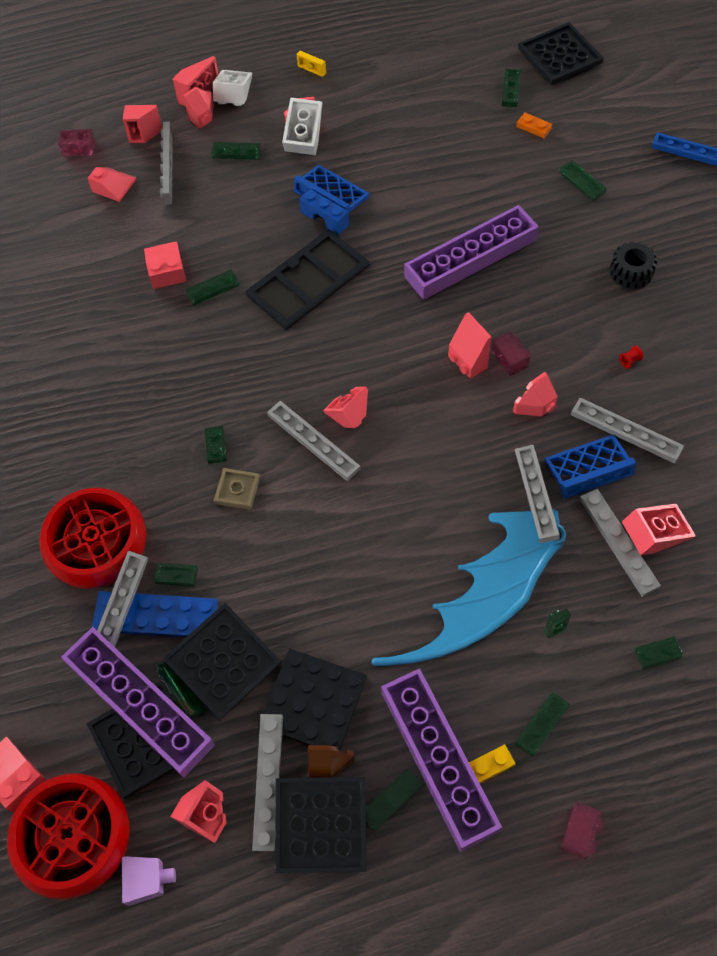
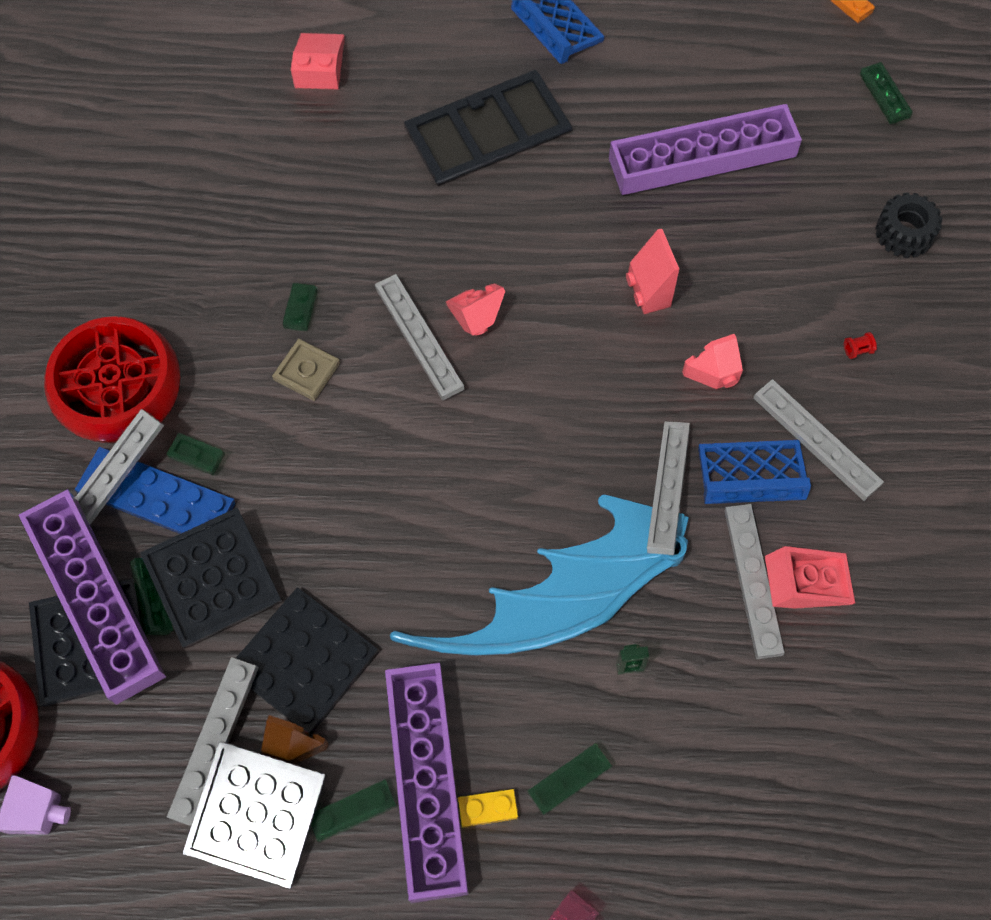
camera: 15 degrees right, 5 degrees up
coral slope [170,780,227,843] -> none
clear green plate [185,269,240,306] -> none
blue arch [299,189,349,235] -> none
clear pink brick [491,331,531,376] -> none
clear green plate [634,636,683,669] -> none

